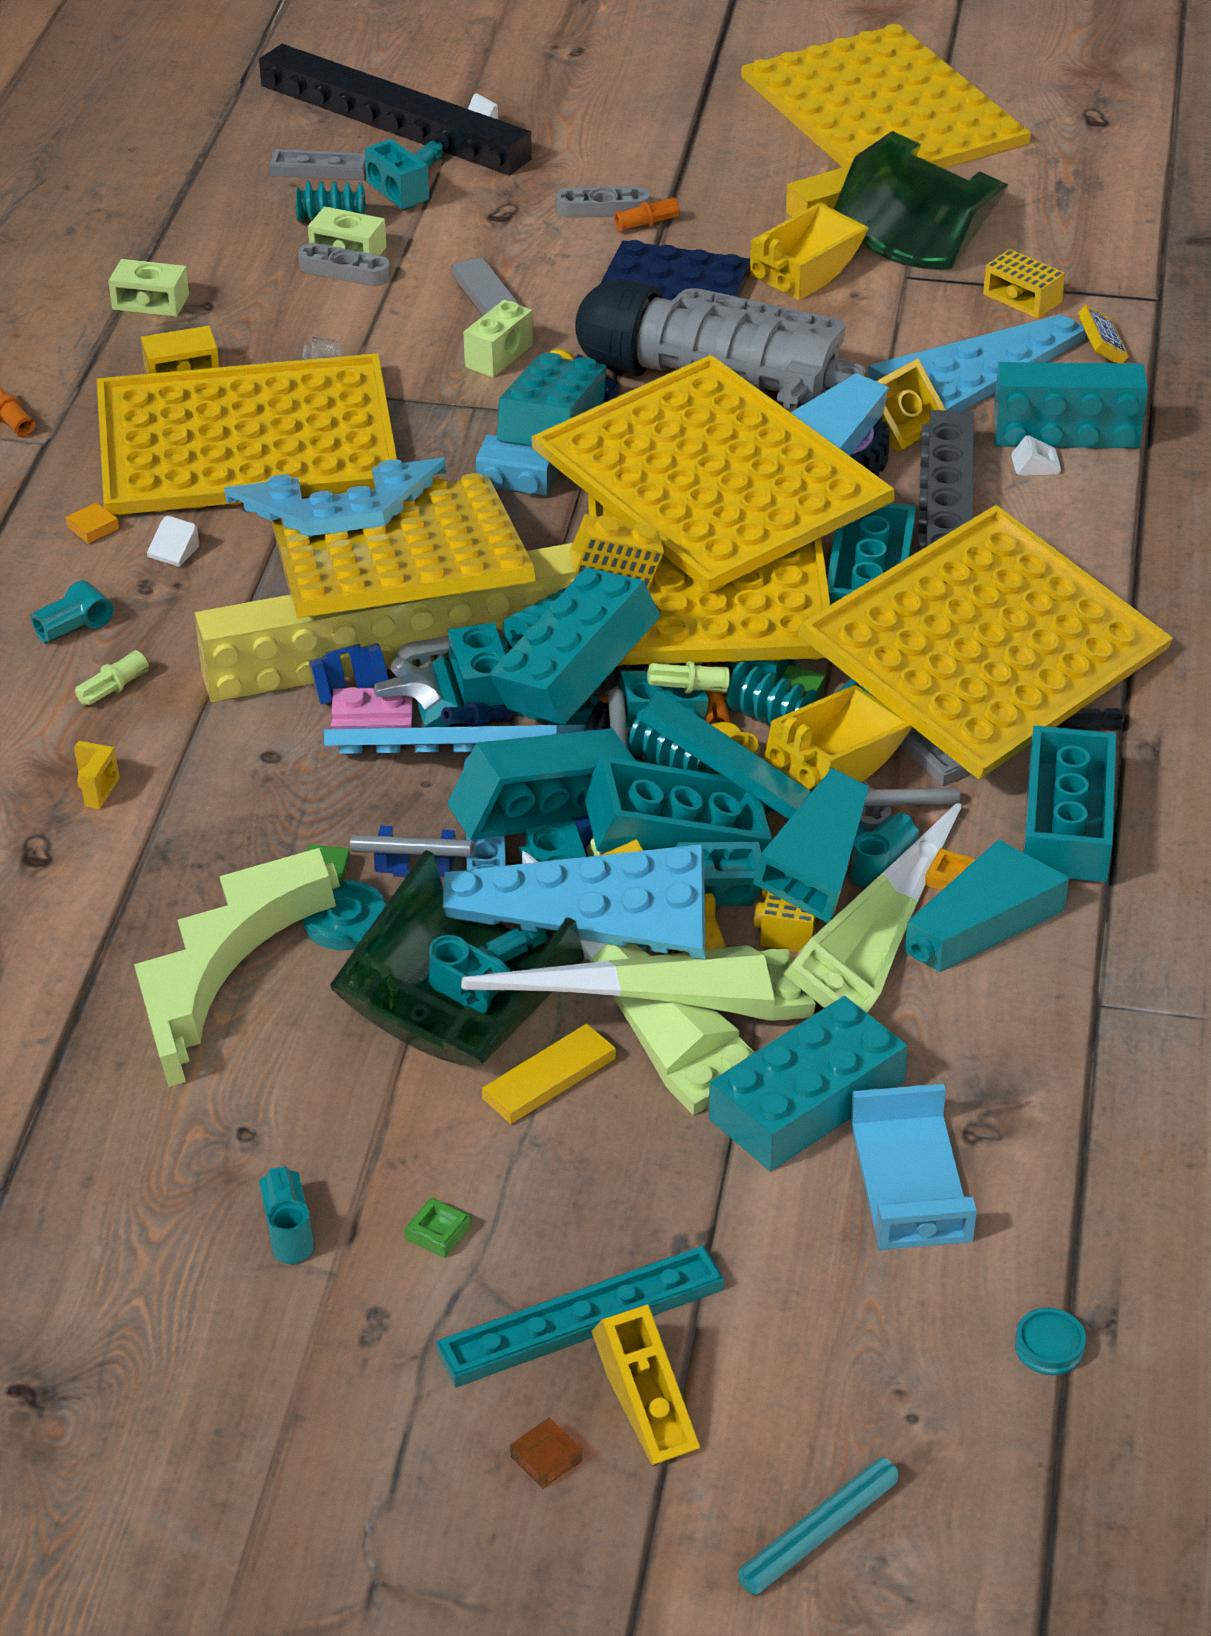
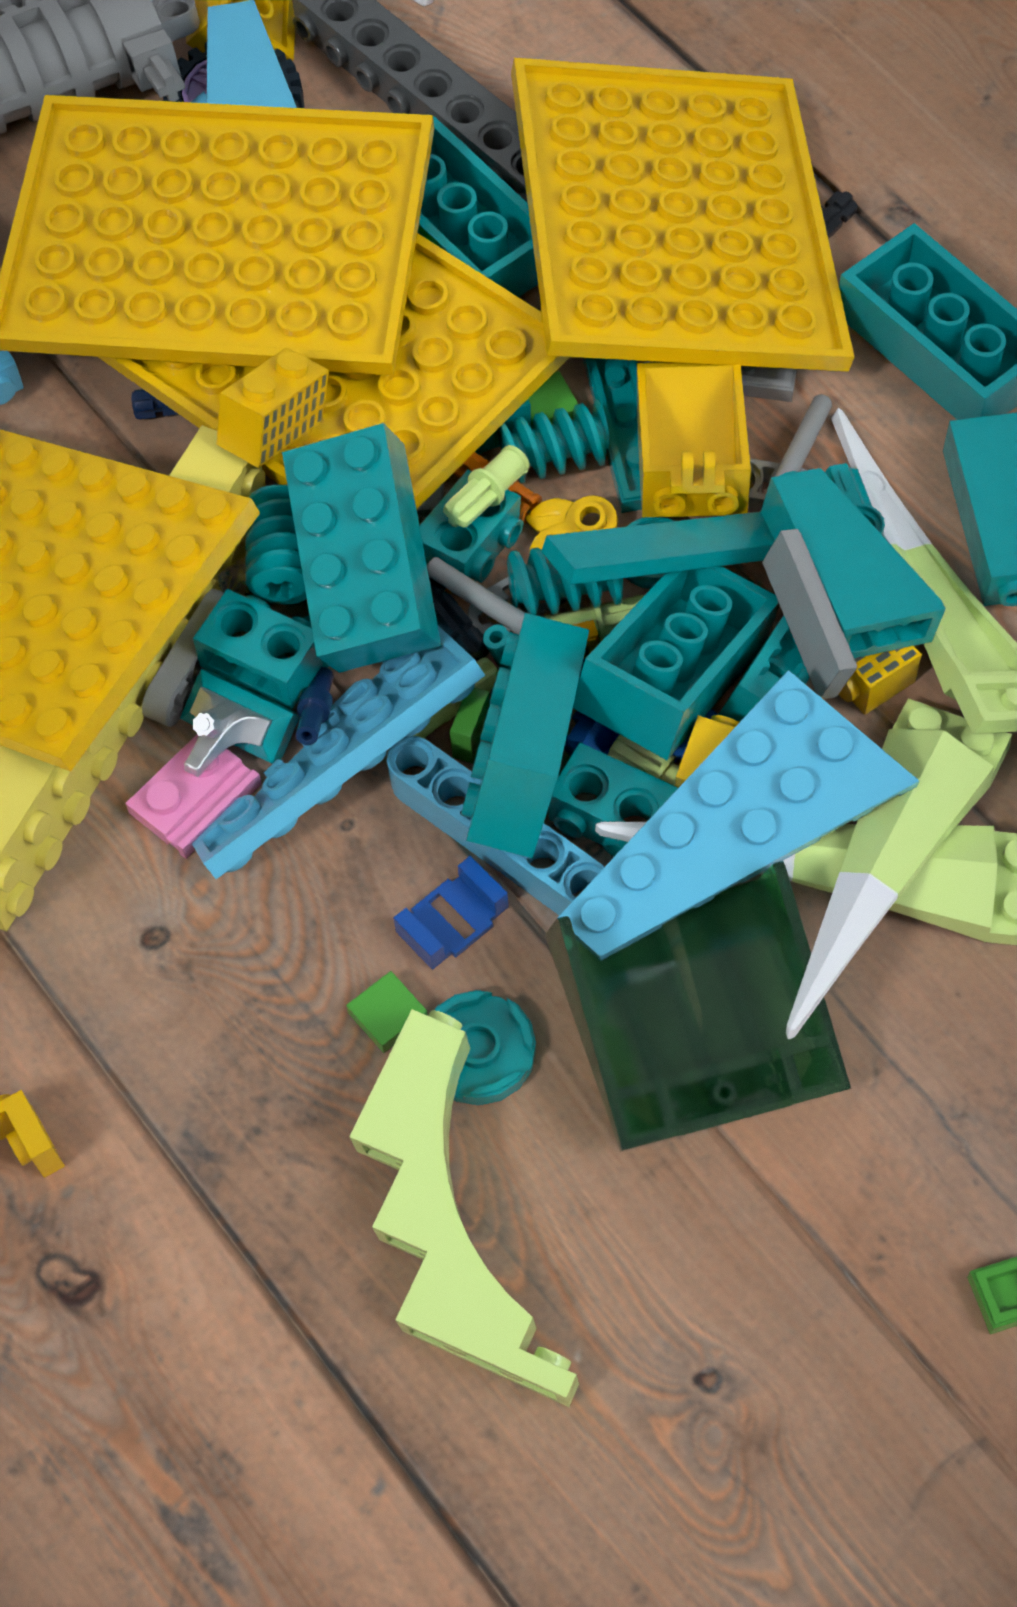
camera: 45 degrees left, 20 degrees up
teal piece [259,1166,314,1264] -> none
blue piece [309,643,389,704] -> none
light grey piece [350,835,476,857] -> none
teal piece [428,935,511,1014] -> none
teal axle [477,926,547,970] -> none
yellow tile [482,1023,616,1124] -> none
light orange tile [925,848,976,890] -> none
none -> light grey tile [762,529,857,699]

